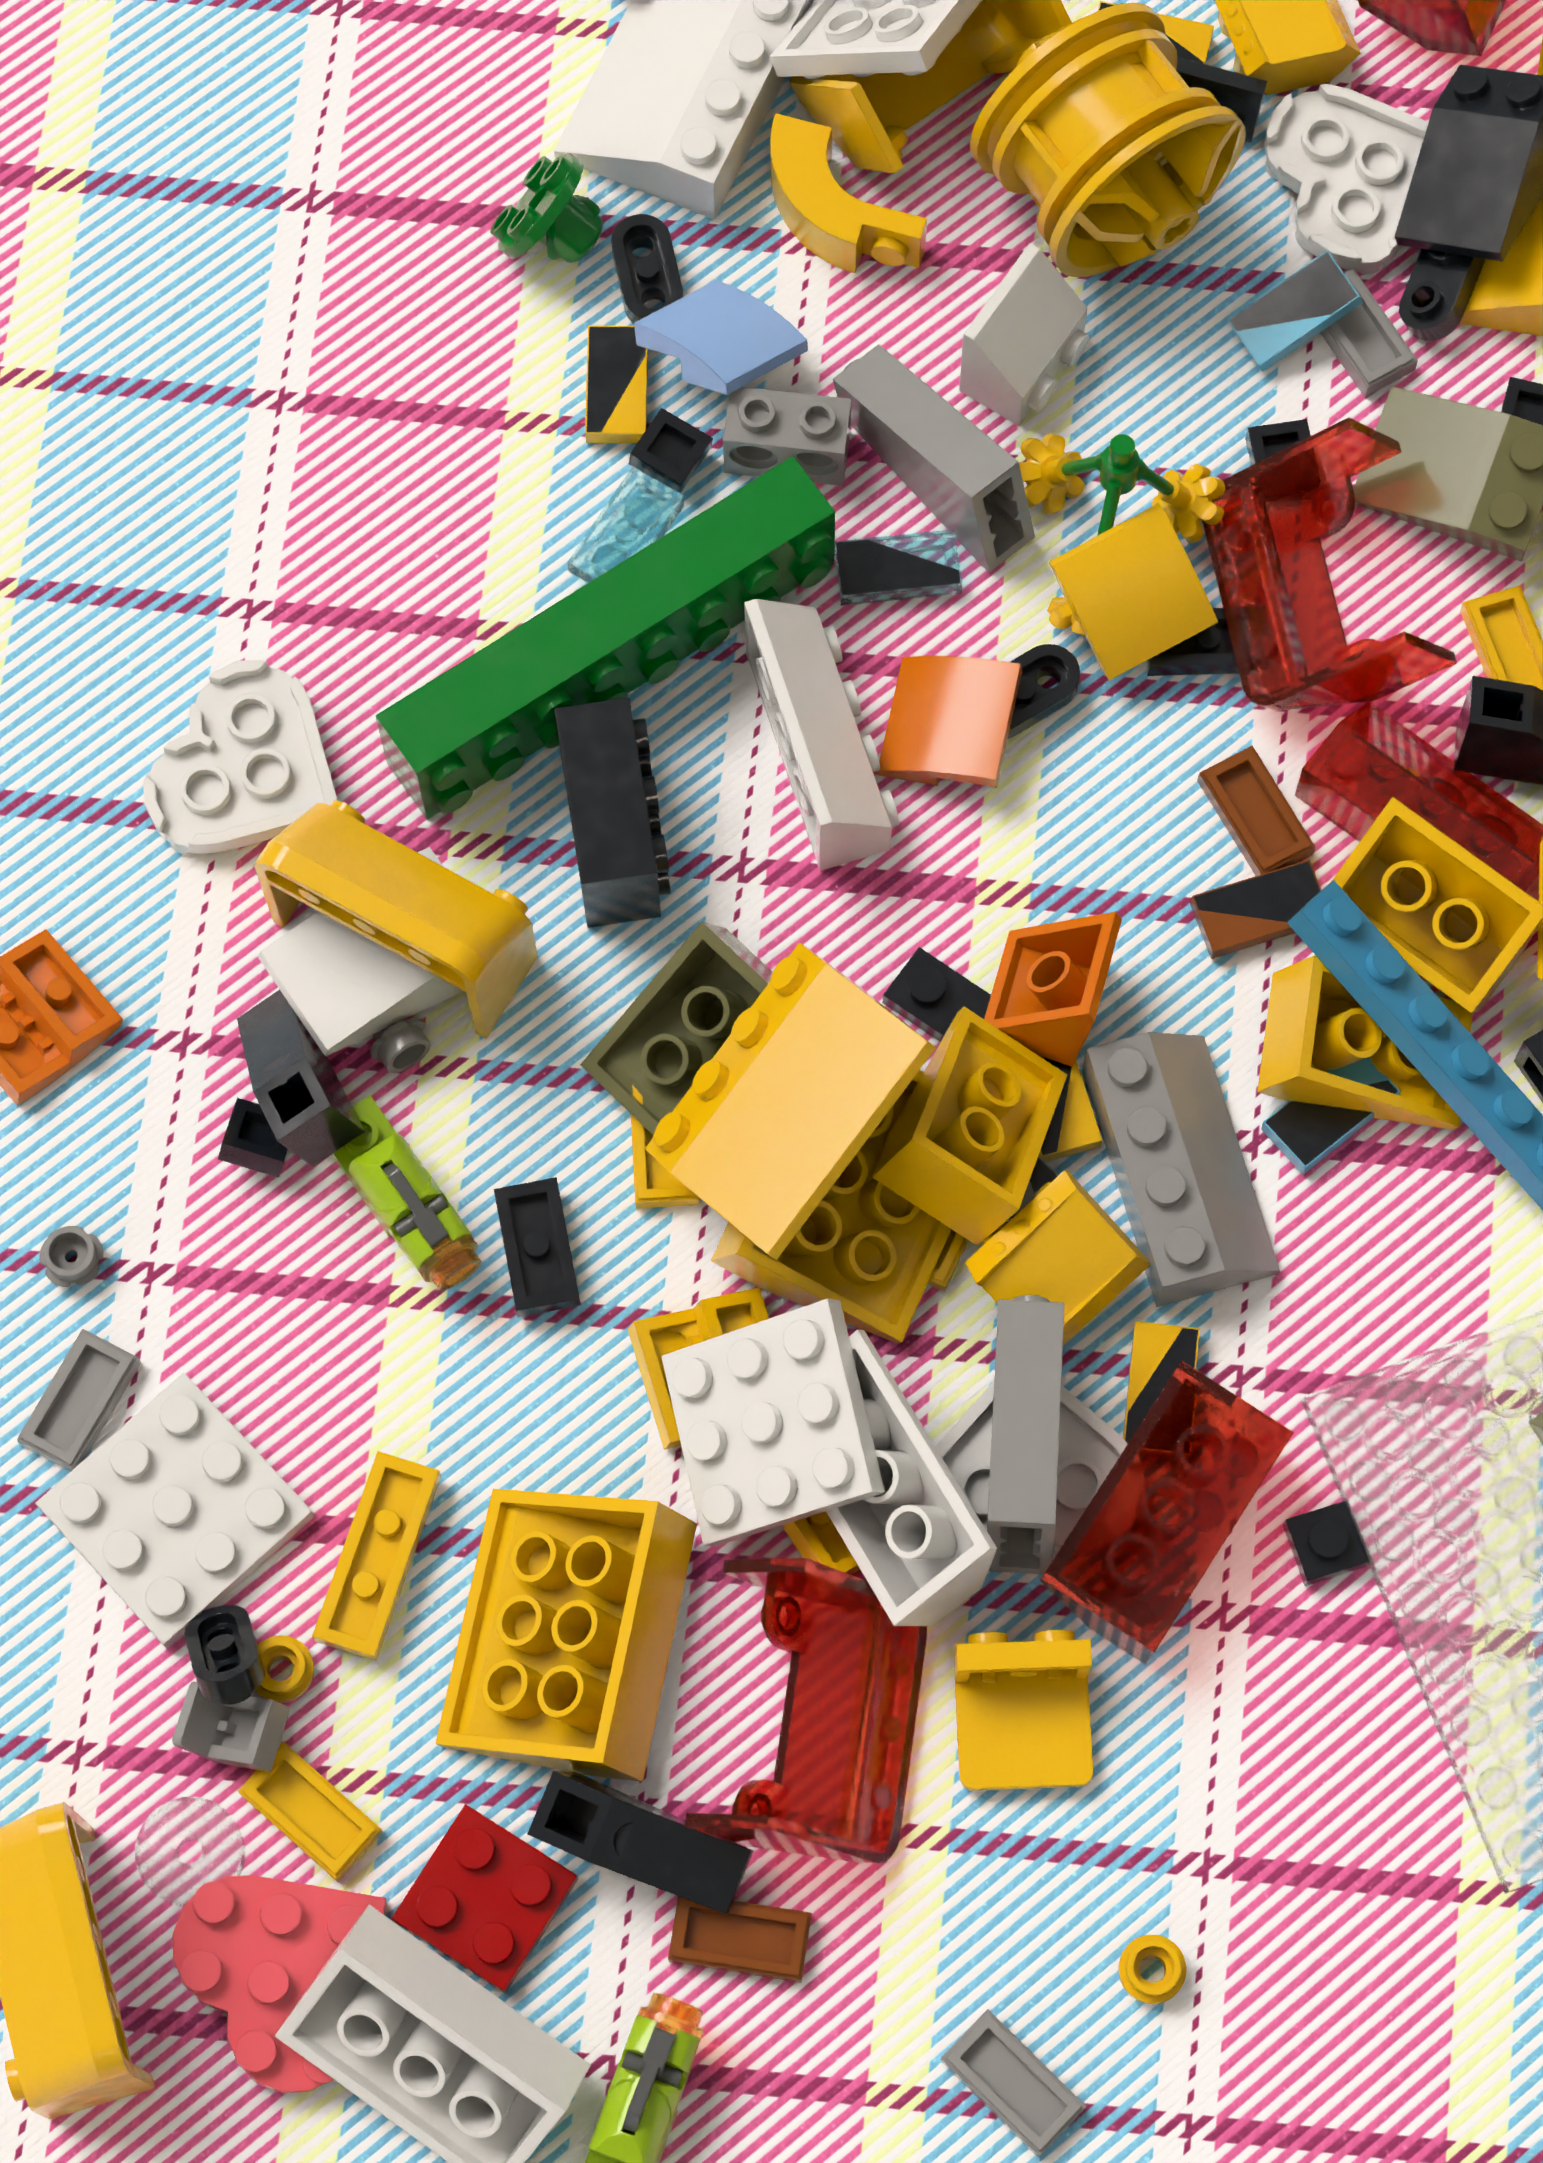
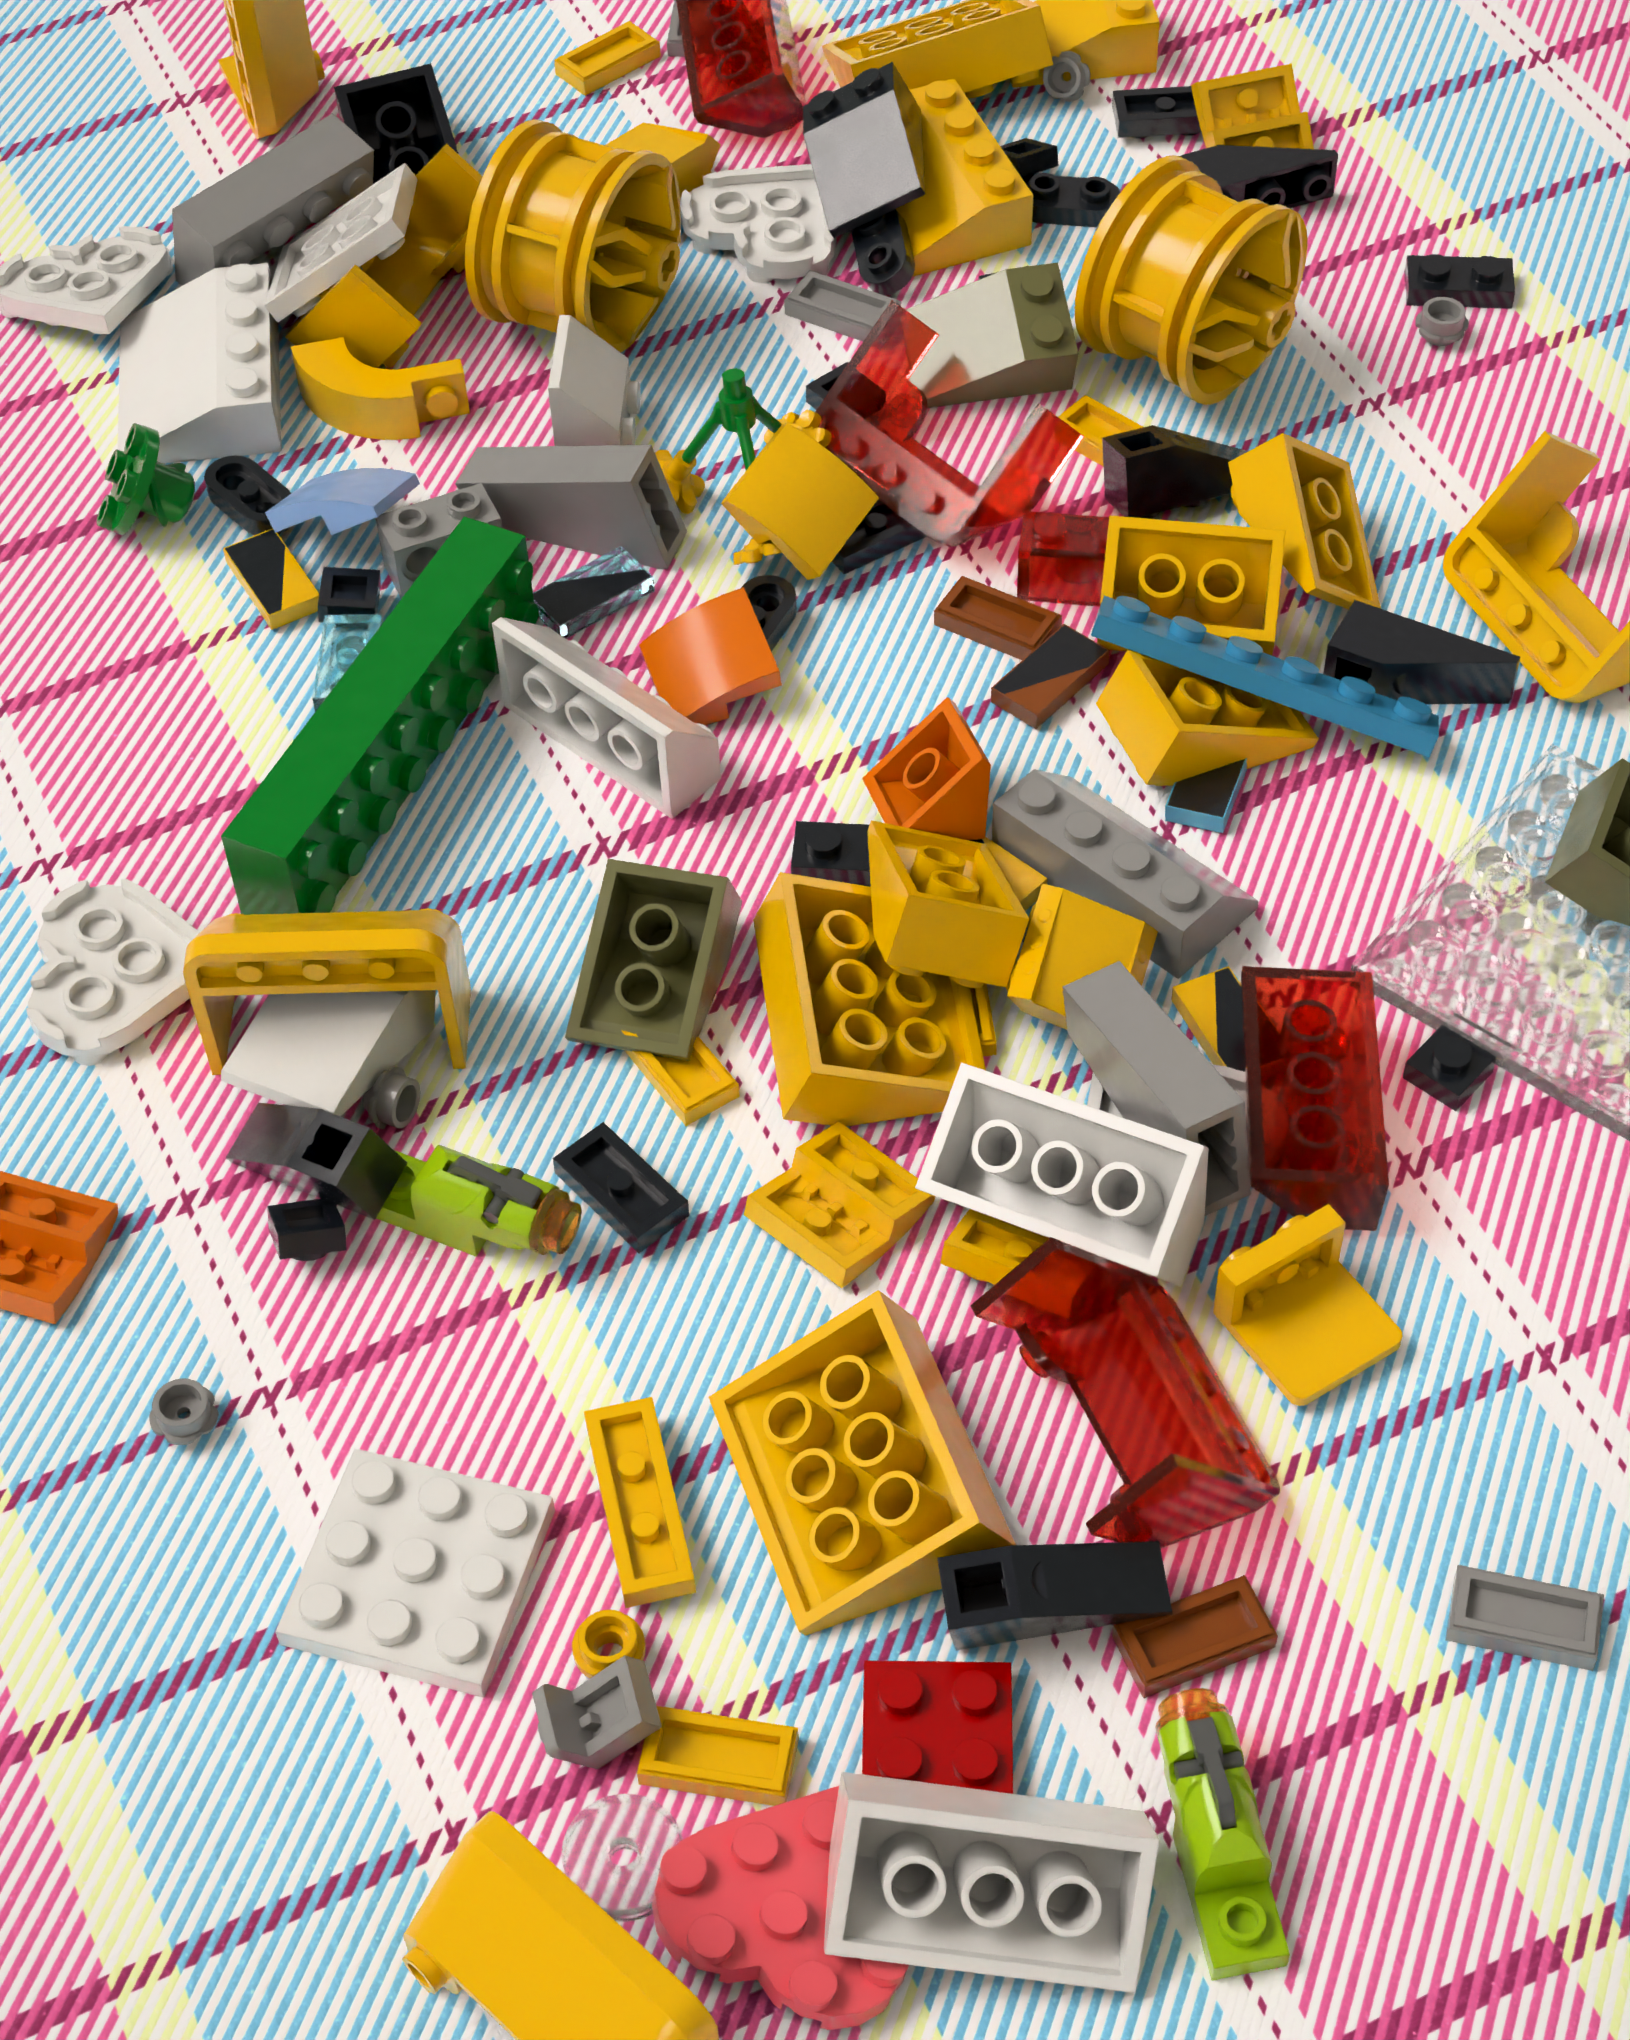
camera: 30 degrees left, 20 degrees down
light grey tile [17,1328,141,1472] -> none
black plate [184,1605,265,1705] -> none
black brick [554,698,671,928] -> none
yellow slope [645,942,936,1260] -> none
white plate [661,1298,885,1546] -> none
yellow plate [1118,1935,1187,2004] -> none
tile [1227,250,1363,372] -> none

